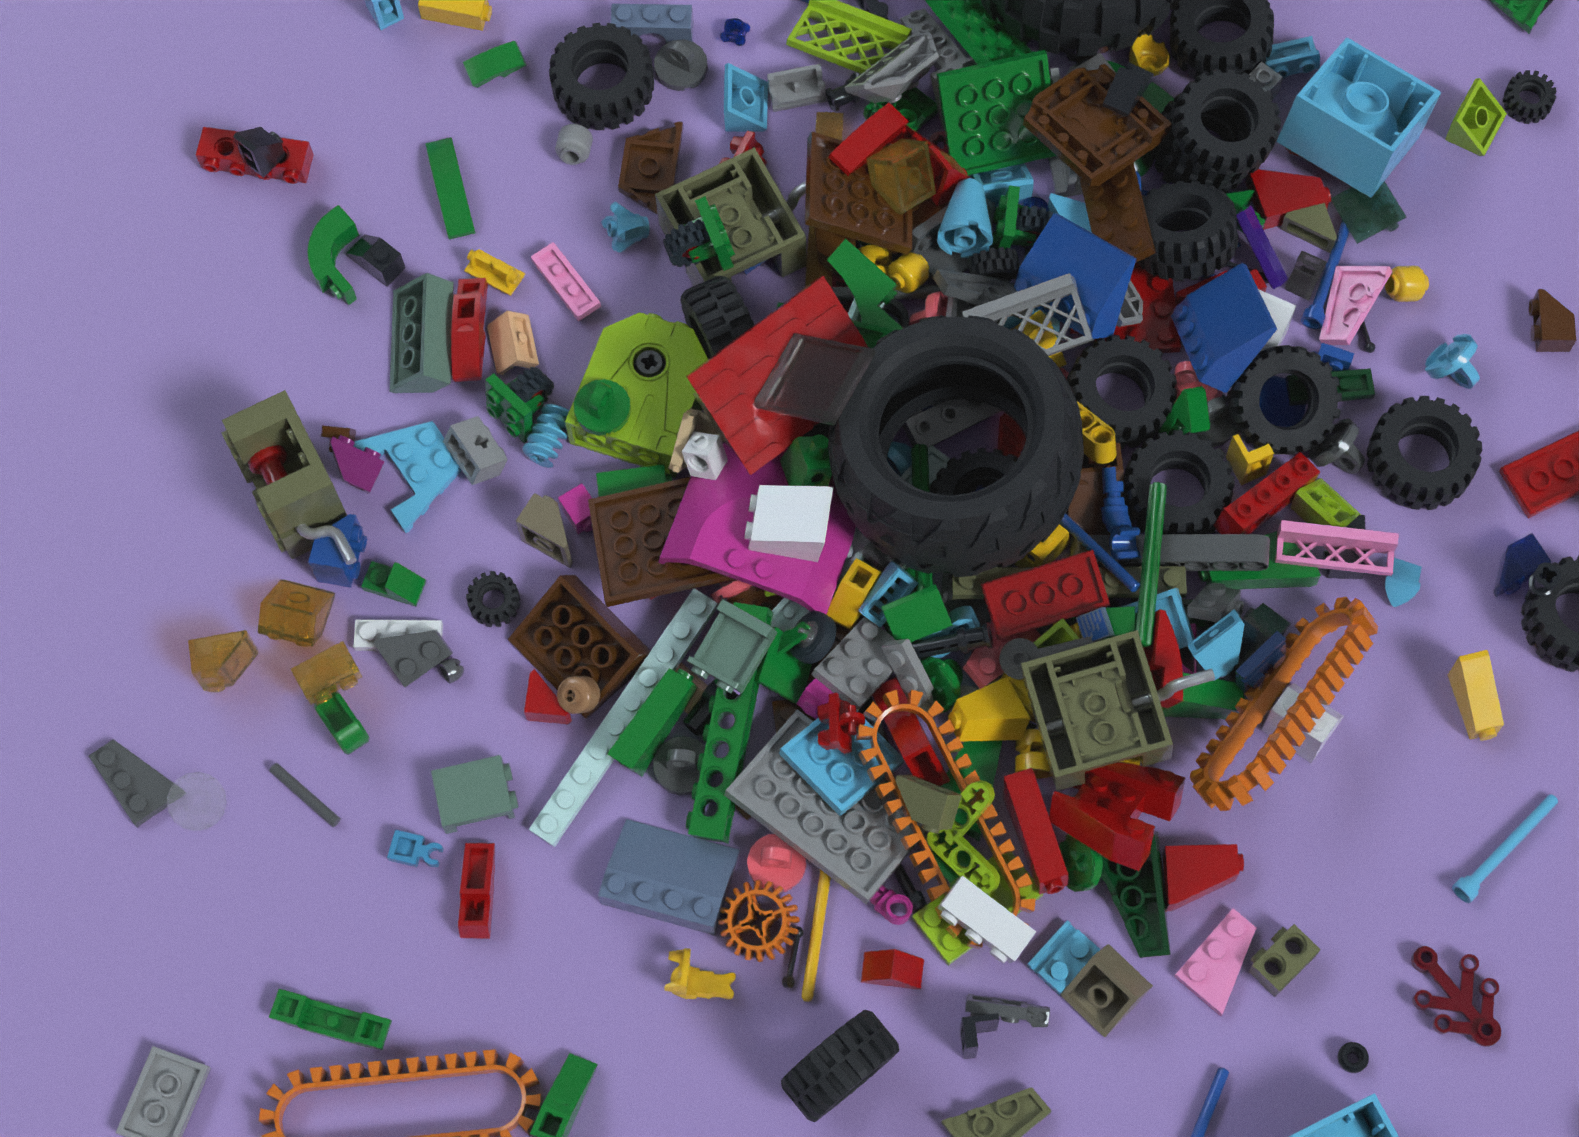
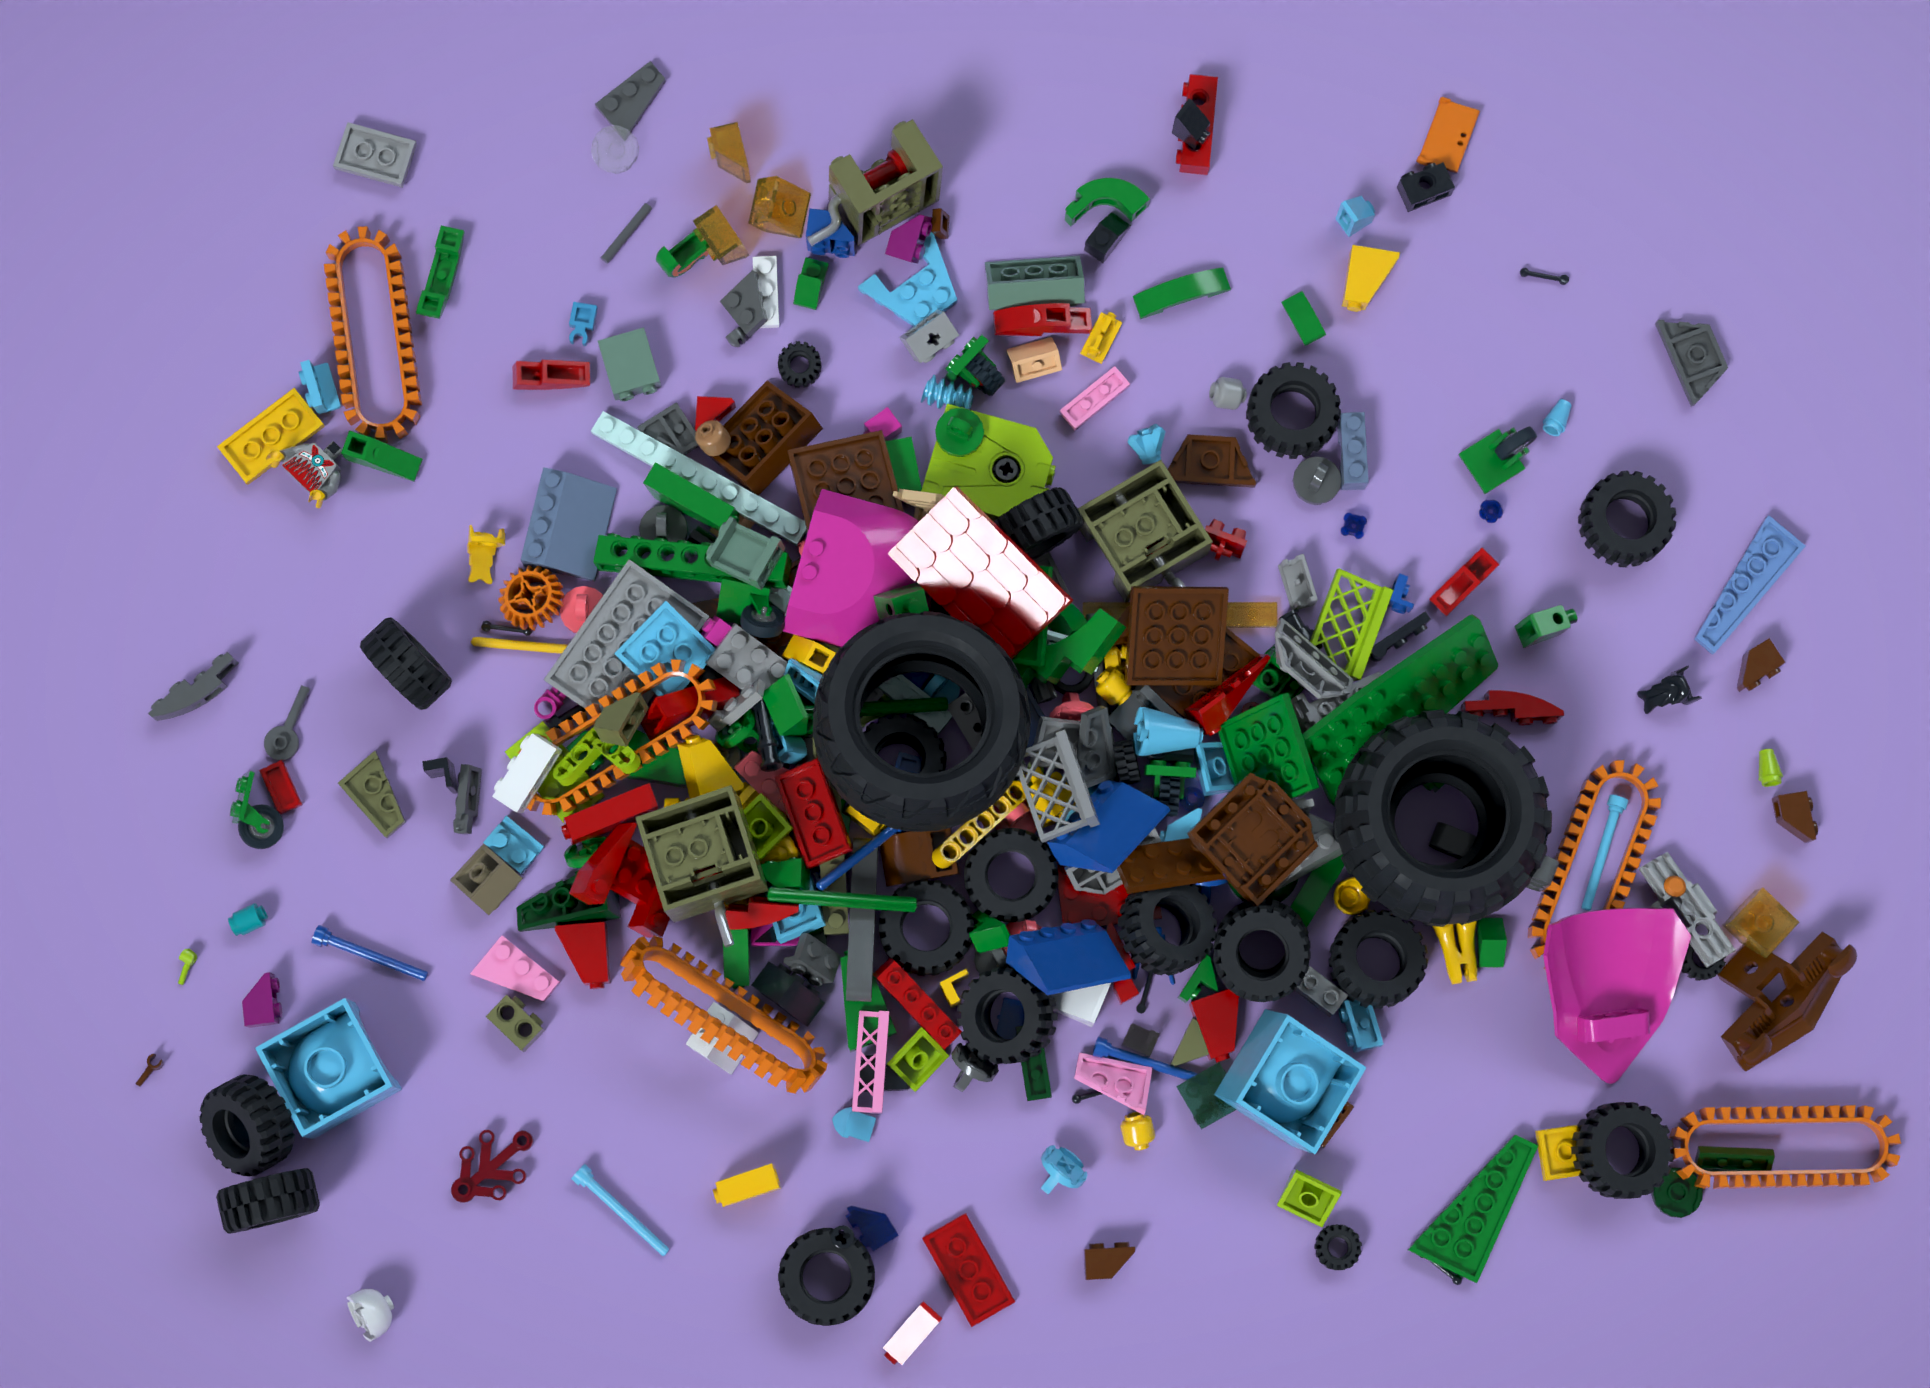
camera: 80 degrees right, 10 degrees up
dark tan slope [516,493,573,568] -> none
plate [663,196,735,271] -> none
white brick [682,431,728,480] -> none
medium azure slope [724,63,768,132] -> none
white slope [744,485,833,562] -> none
clear smoke piece [752,333,876,426] -> none
red hips [817,692,865,754] -> none
red slope [828,103,909,176] -> none
red slope [861,949,924,990] -> none
clear yellow slope [867,139,936,214] -> none
dark grey piece [999,636,1093,680] -> none
tile [1076,607,1115,643] -> none
blue piece [1101,467,1141,559] -> none
black slope [1103,62,1154,117] -> none
medium azure slope [1188,609,1245,681] -> none
dark blue plate [1235,631,1286,693] -> none
dark purple tile [1236,205,1288,289] -> none
blue bracket [1313,343,1355,372] -> none
black plate [1337,1042,1369,1073] -> none
black tyre [1366,396,1483,510] -> none
none -> dark grey wing [637,402,699,455]

